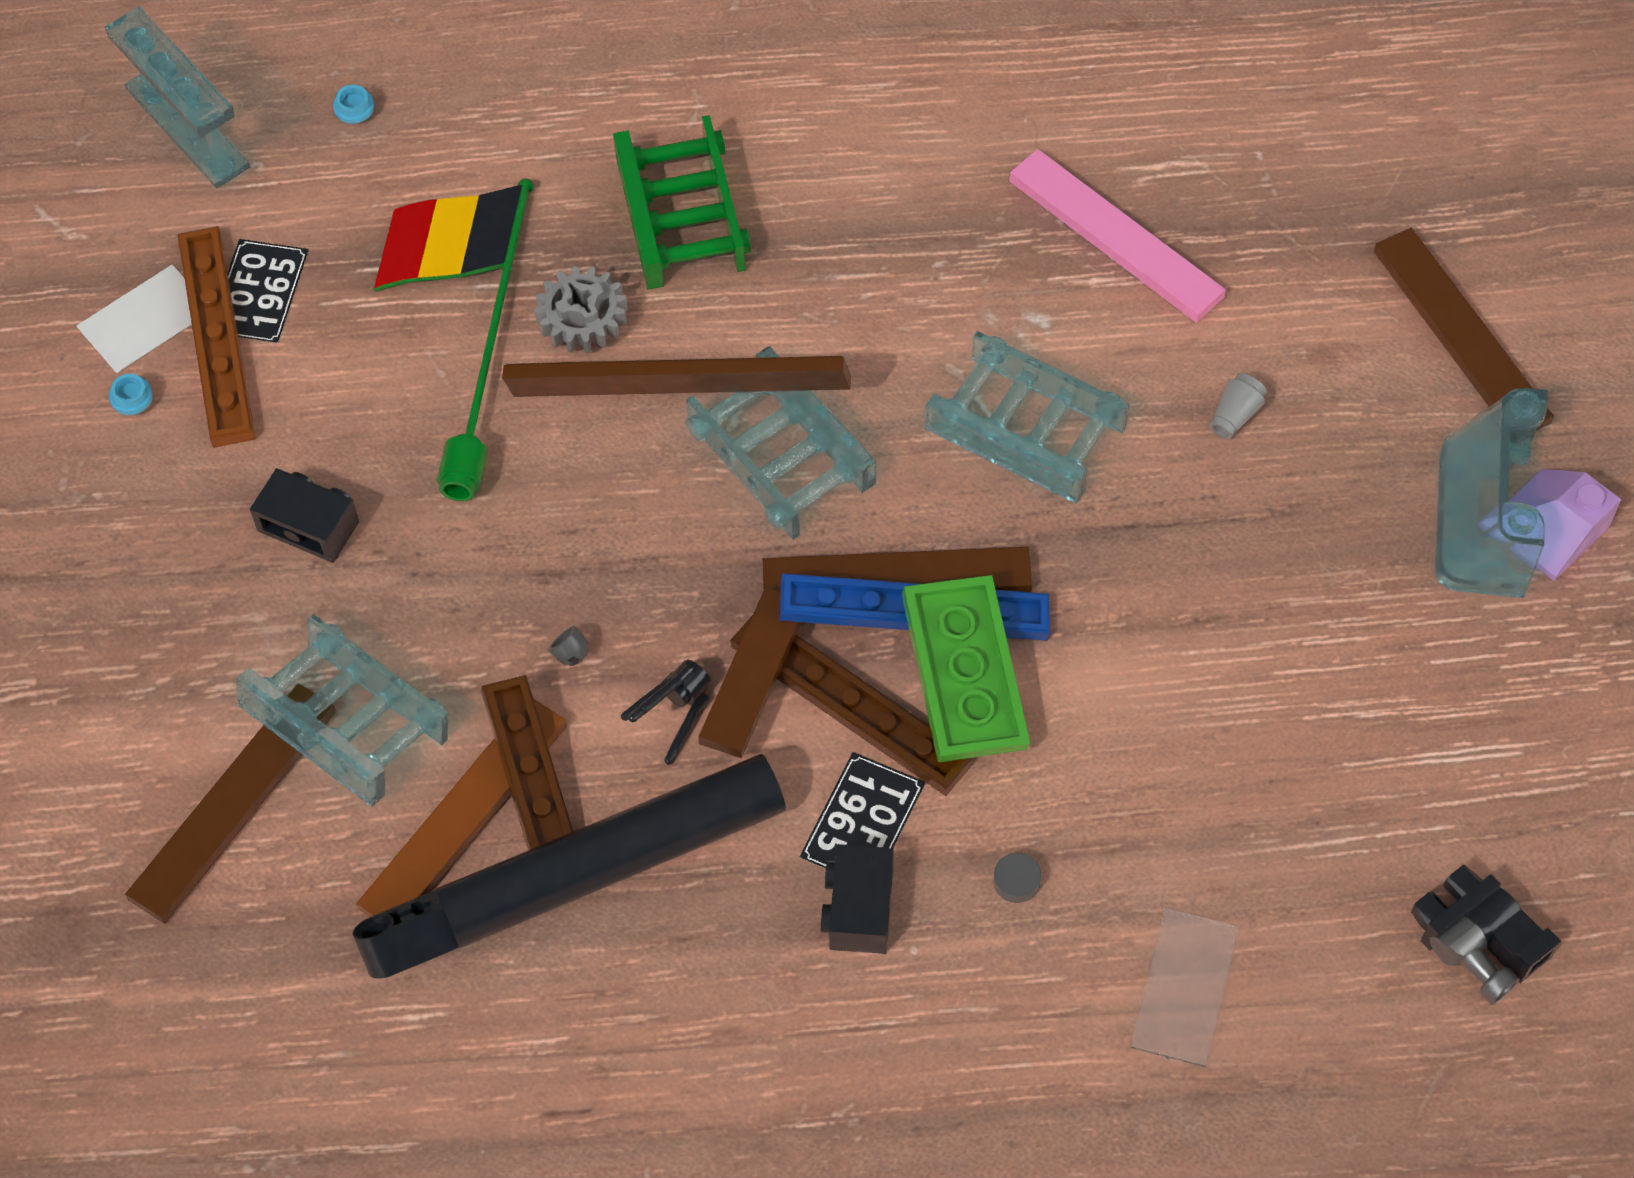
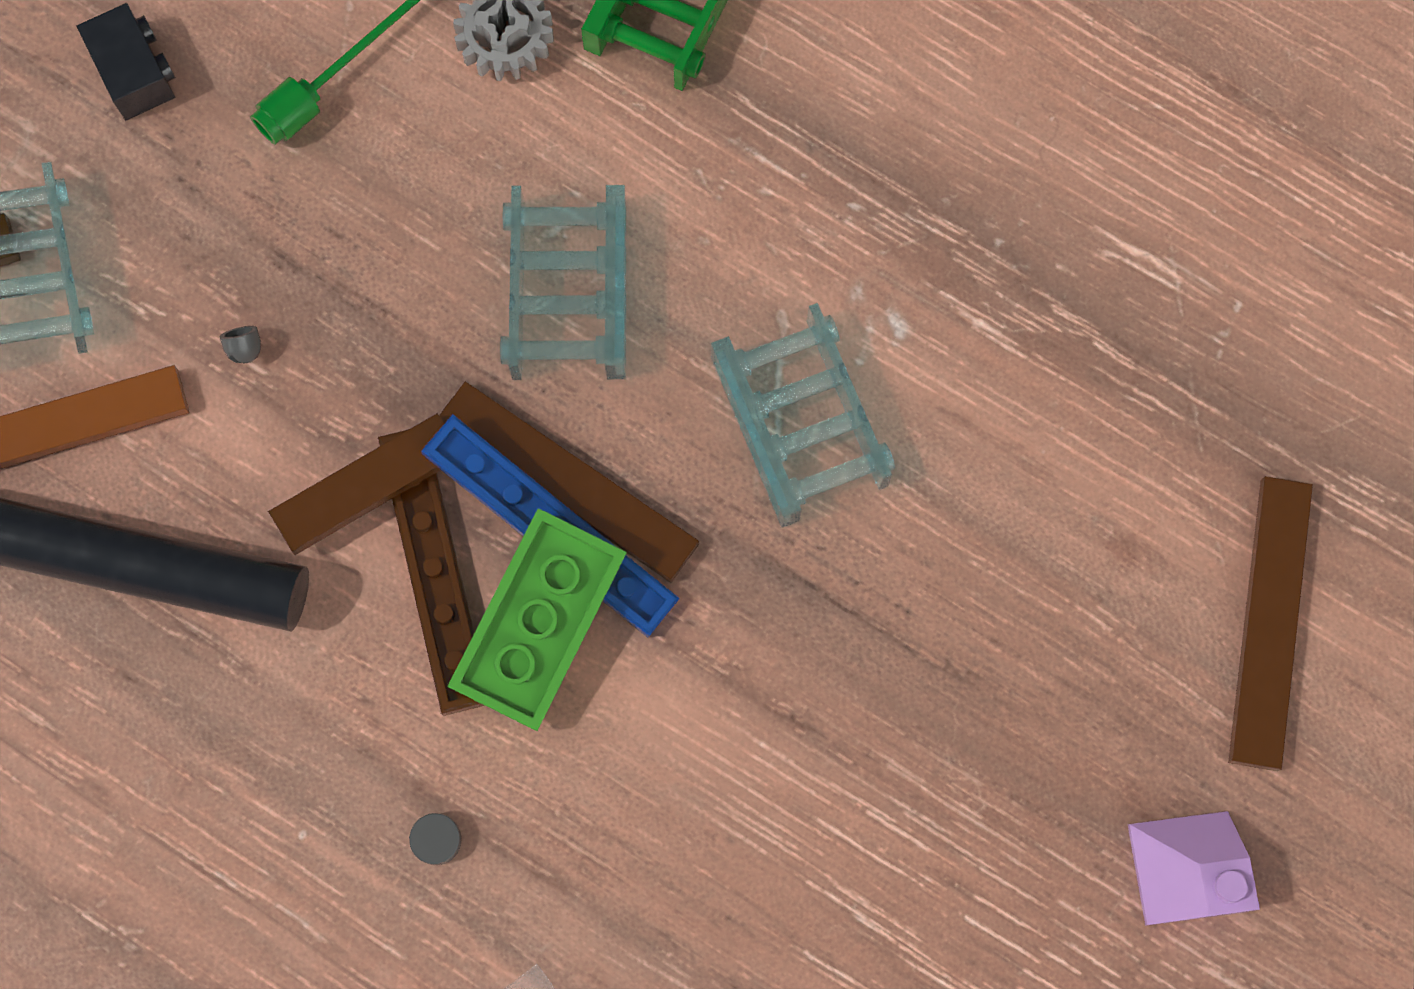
camera: 35 degrees right, 15 degrees up
reddish brown tile [481,675,573,850] -> none
reddish brown tile [502,356,851,397] -> none
black plant [621,659,712,765] -> none
black sticker [799,752,926,869] -> none
black brick [821,844,894,954] -> none
bright pink tile [1009,149,1226,323] -> none
light grey cone [1209,373,1267,439] -> none
clear light blue windscreen [1435,388,1548,598] -> none

